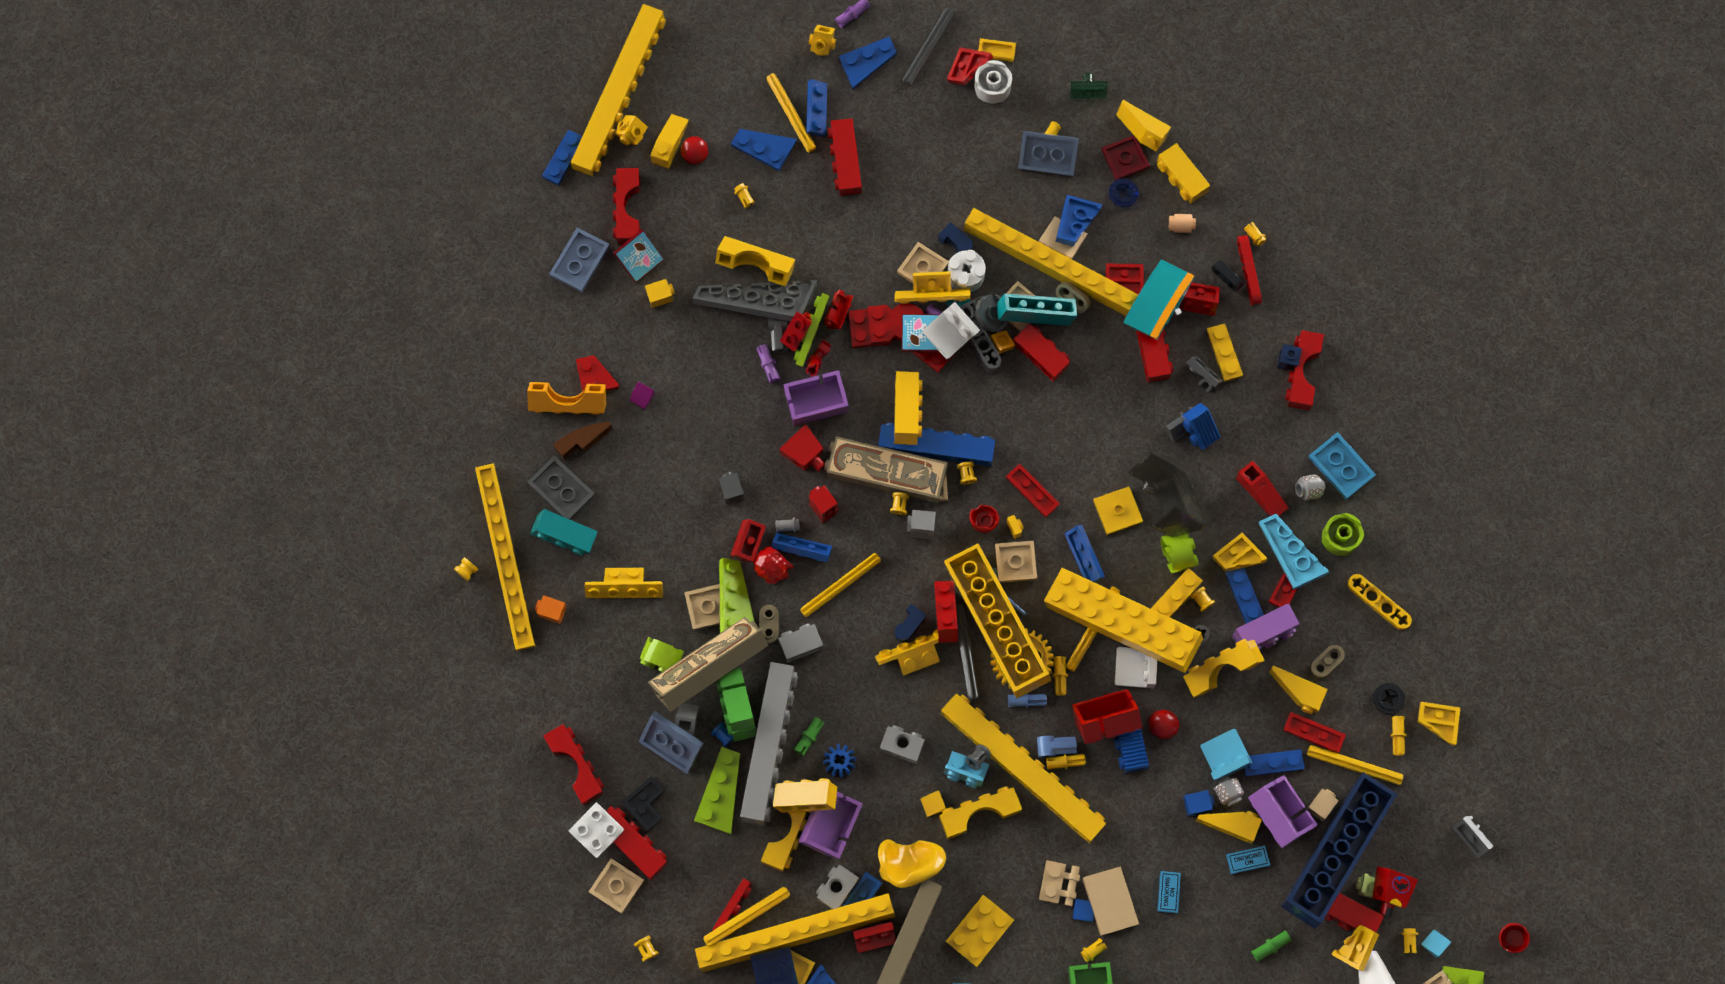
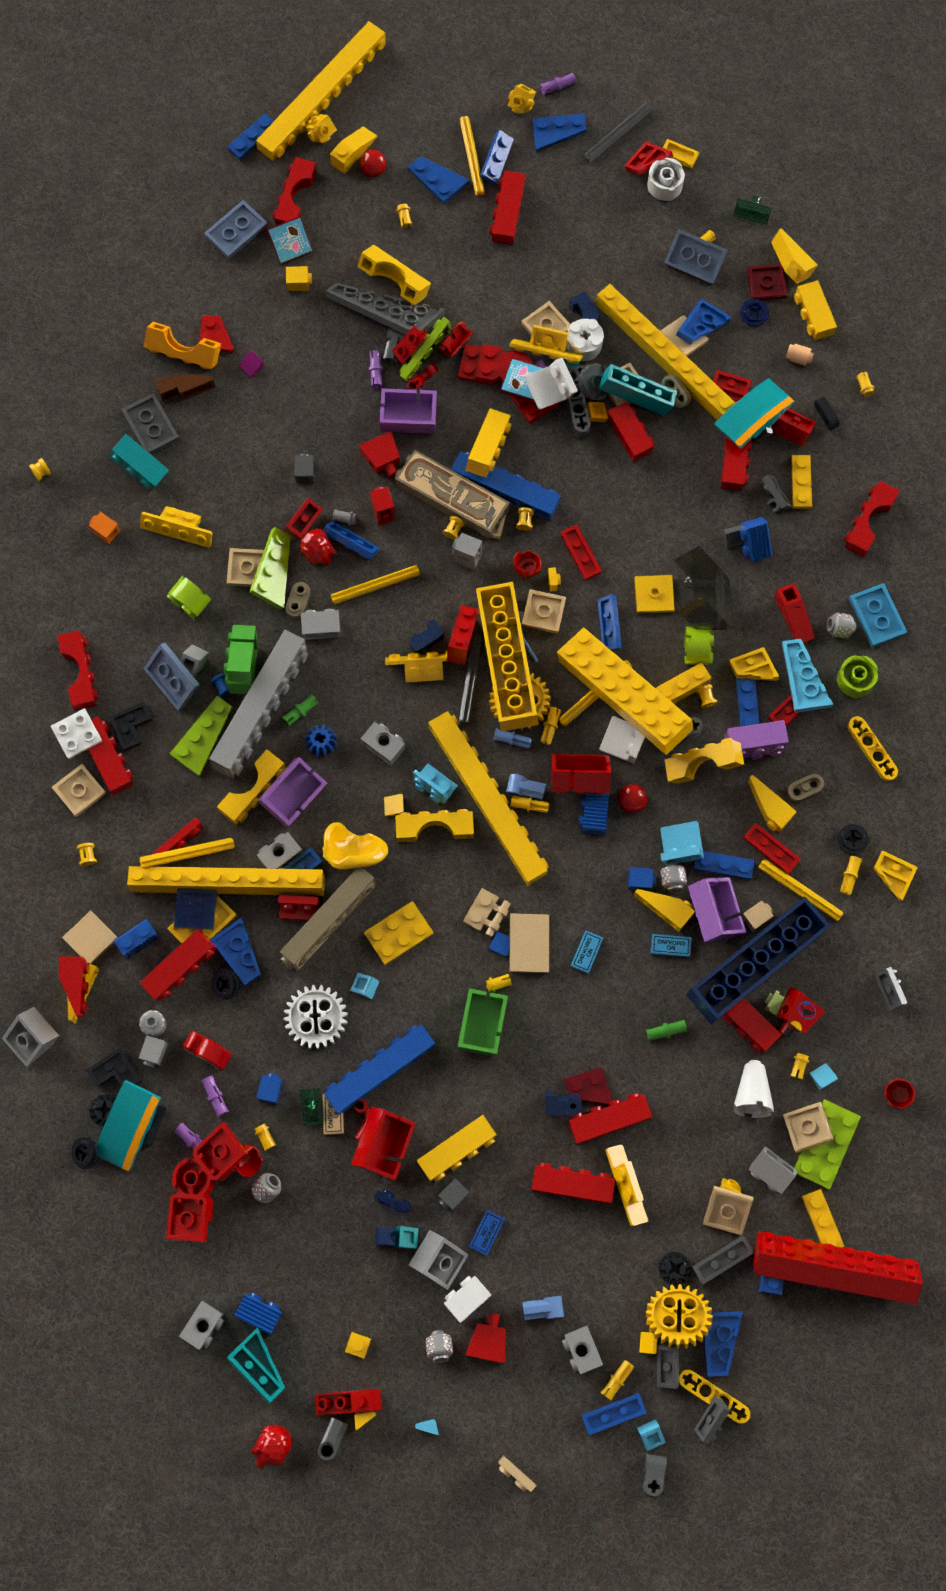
camera: 15 degrees right, 0 degrees up
yellow plate [475,463,535,651] -> none
brick [648,617,768,712] -> none
yellow brick [773,778,837,813] -> none
dark grey bush [965,744,991,770] -> none
red beam [1237,235,1262,306] -> none
dark blue bracket [1277,344,1302,370] -> none
yellow wing [1332,925,1379,971] -> none

